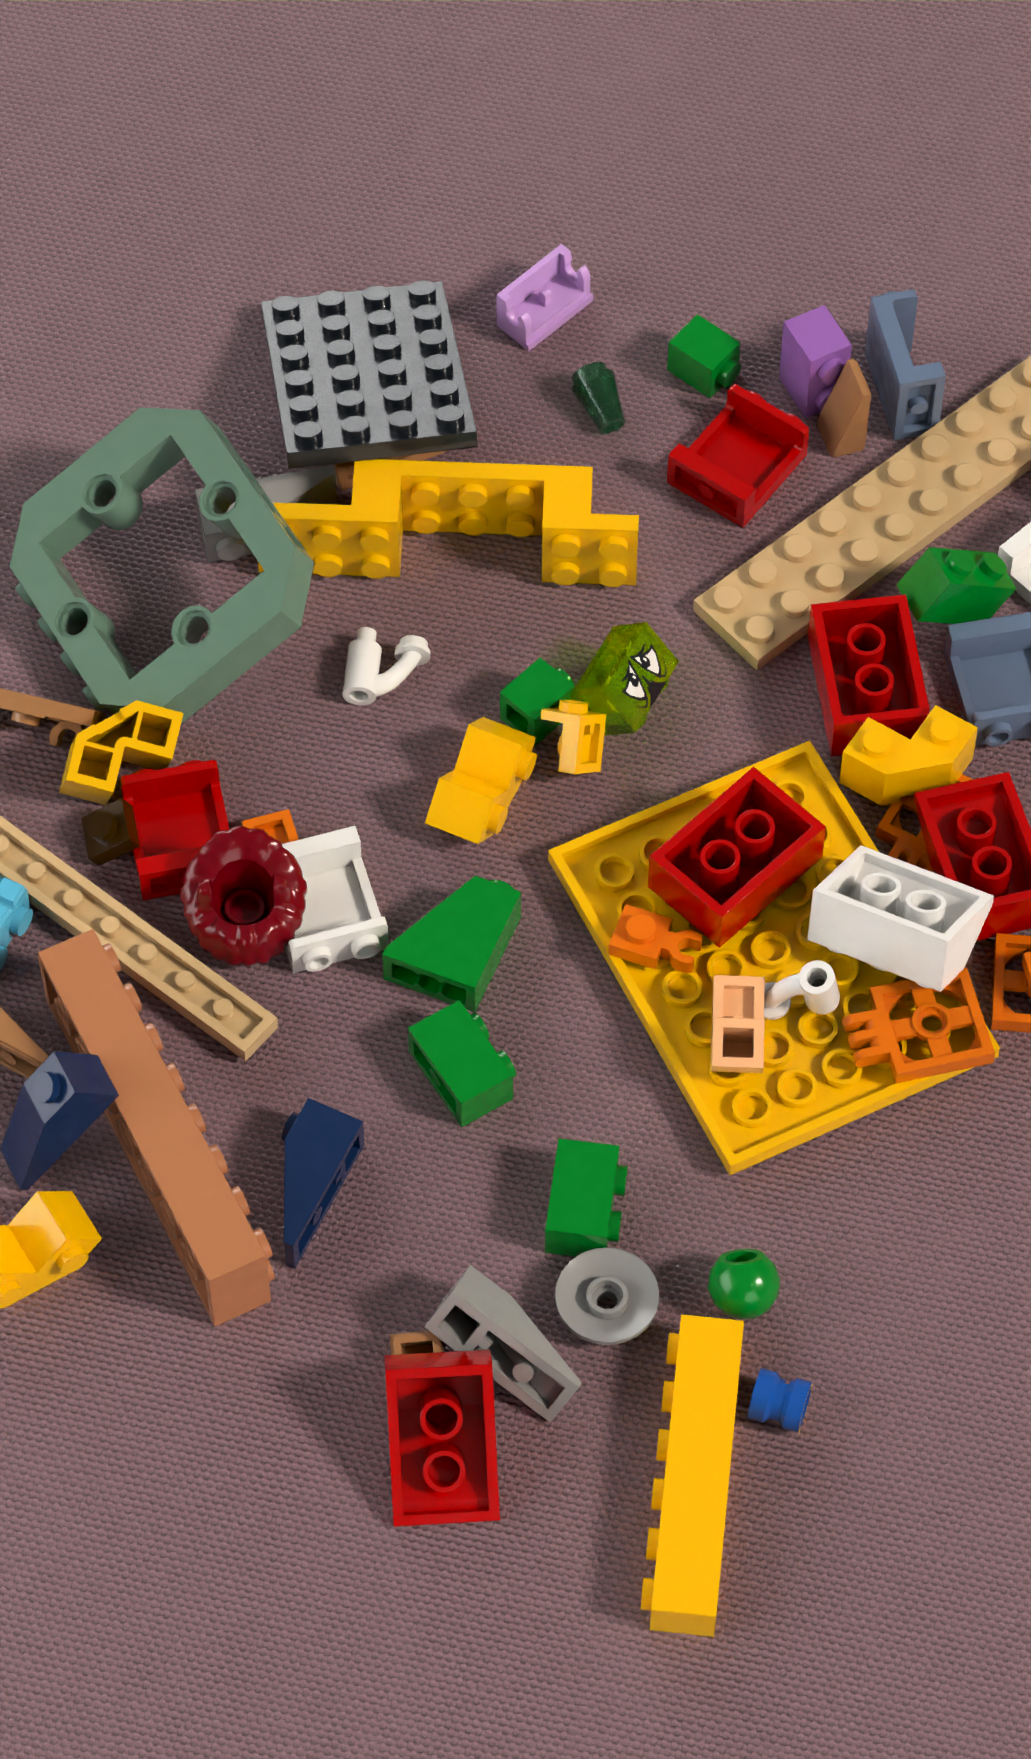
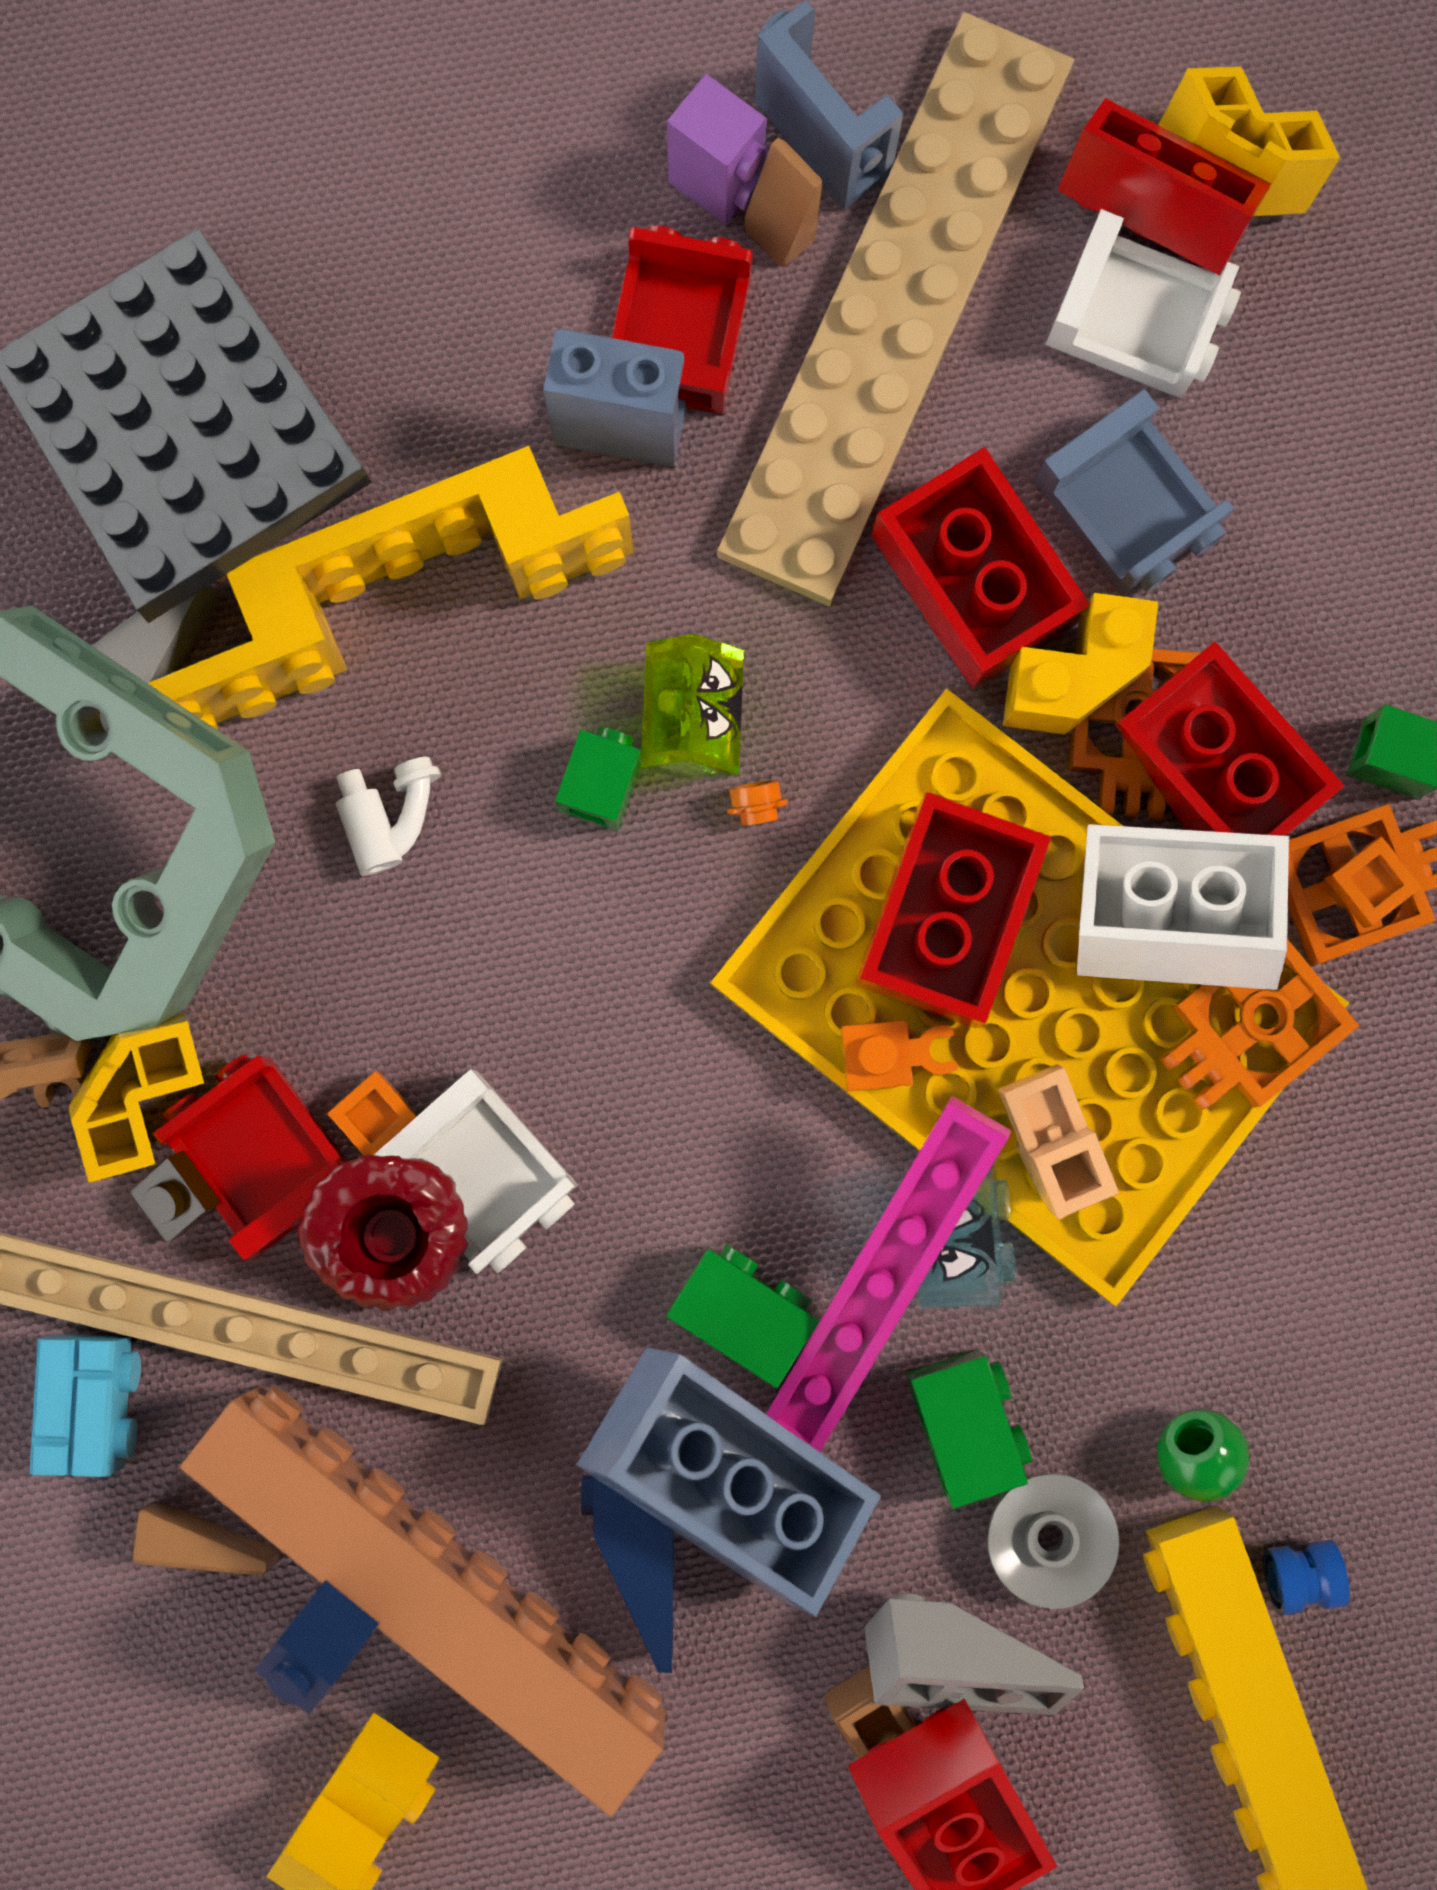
camera: 30 degrees left, 25 degrees up
green slope [382,875,521,1012] -> none
yellow brick [425,717,537,844] -> none
lavender hinge [496,244,593,352] -> none
yellow bracket [540,700,606,775] -> none
clear green cone [572,362,626,434] -> none
green brick [667,314,741,399] -> none
white plant [764,960,840,1020] -> none
green brick [896,547,1017,624] -> none
none -> sand blue panel [543,329,686,468]
none -> sand blue brick [577,1347,881,1617]
none -> orange plate [726,780,788,825]
none -> dark pink plate [766,1096,1011,1452]
none -> clear light blue brick [919,1161,1015,1308]

